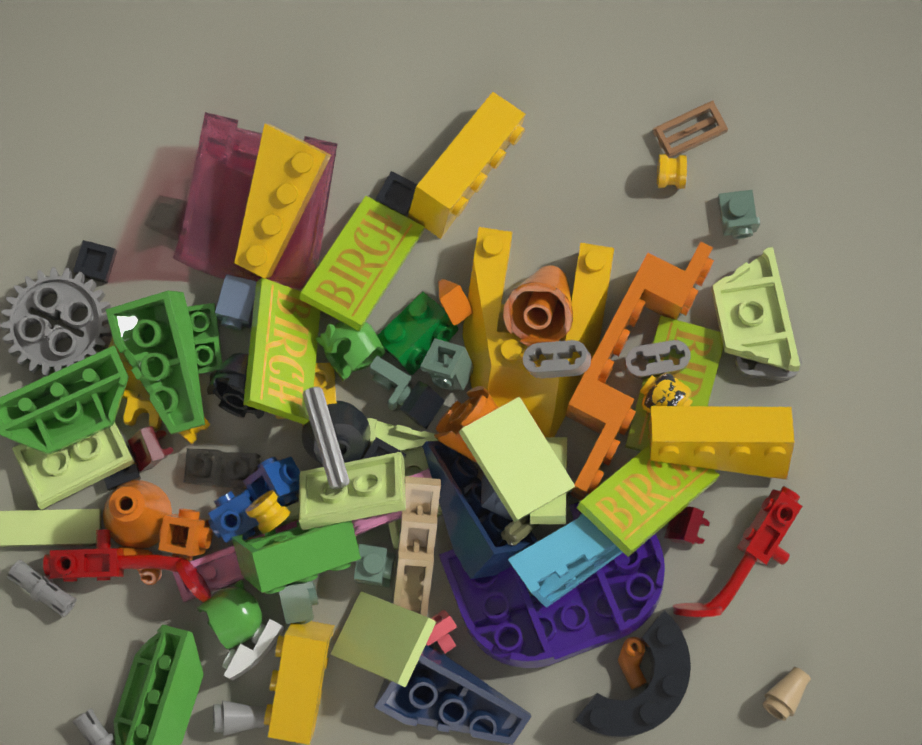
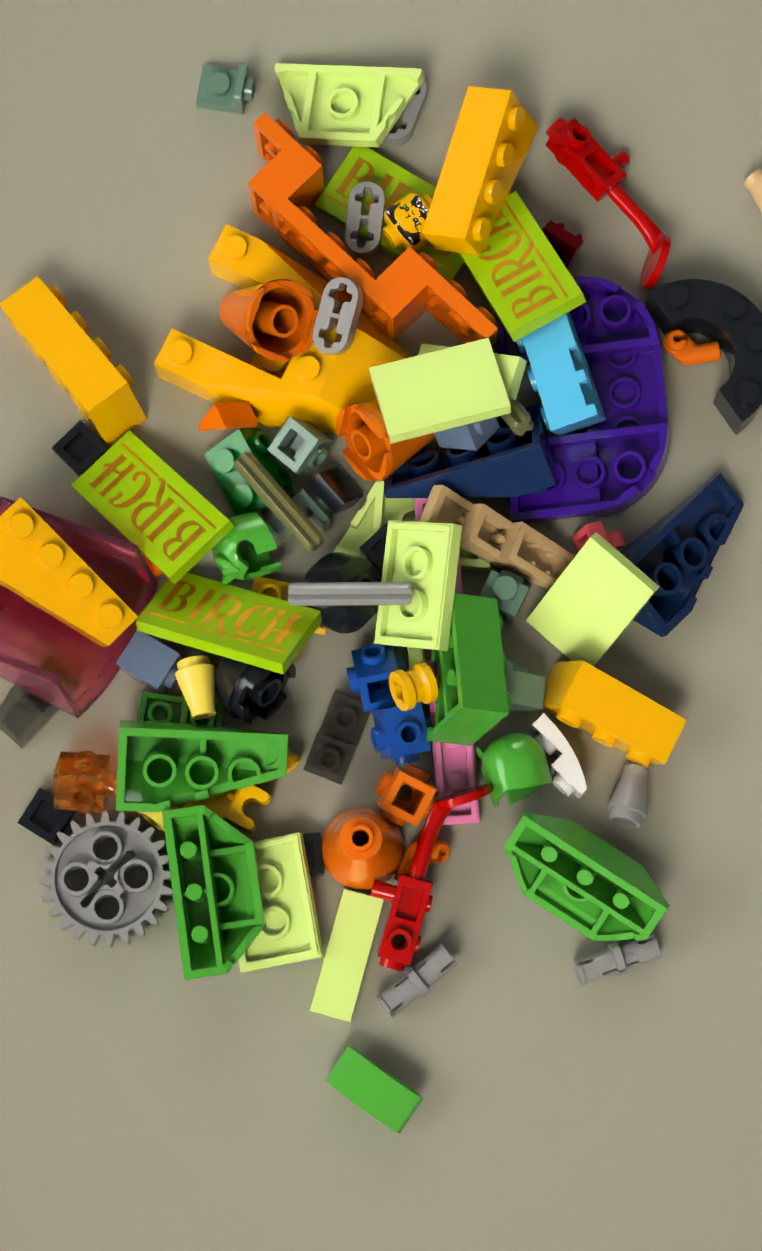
camera: 70 degrees left, 0 degrees up
tile [128,426,173,472] -> none
medium nougat tile [652,100,728,158] -> none
yellow wheel [657,154,687,189] -> none
none -> clear orange brick [53,751,117,813]
none -> light yellow cone [174,655,216,720]
none -> olive axle [234,451,324,553]

